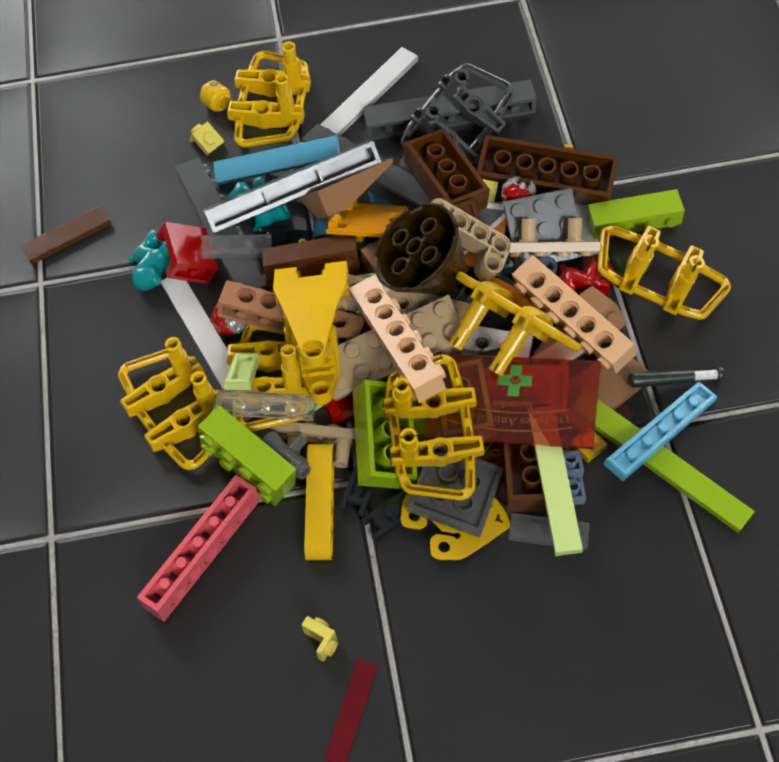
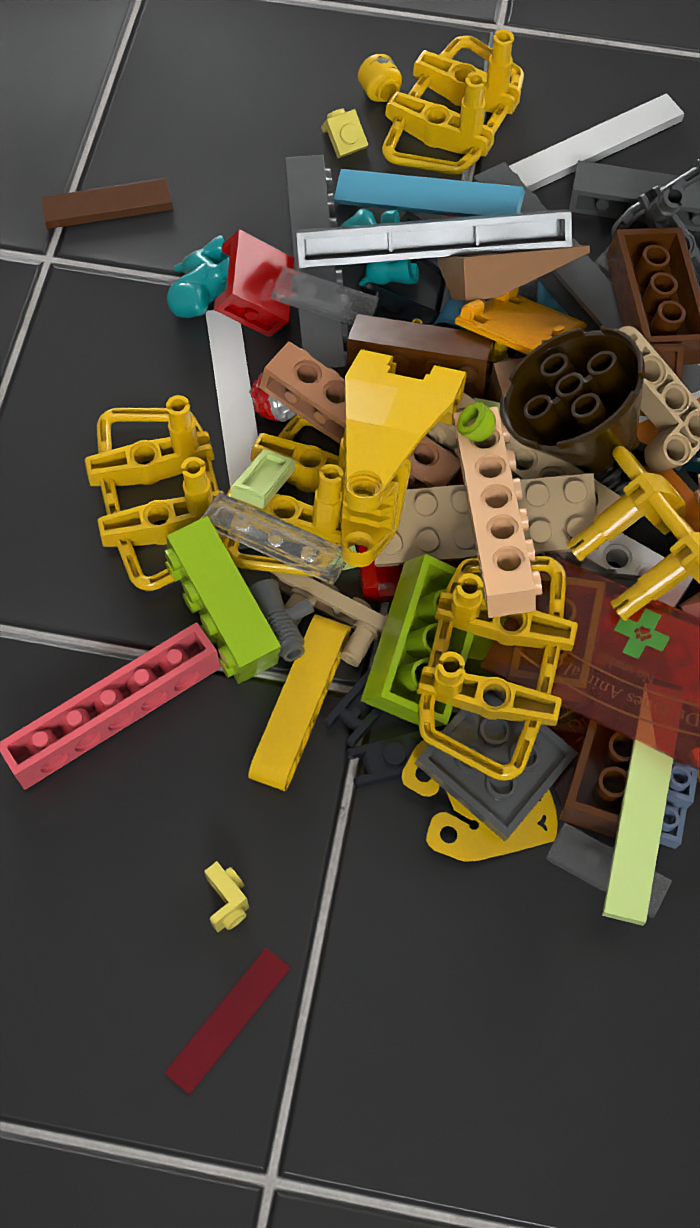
camera: 15 degrees right, 5 degrees up
none -> lime piece [457,402,496,442]

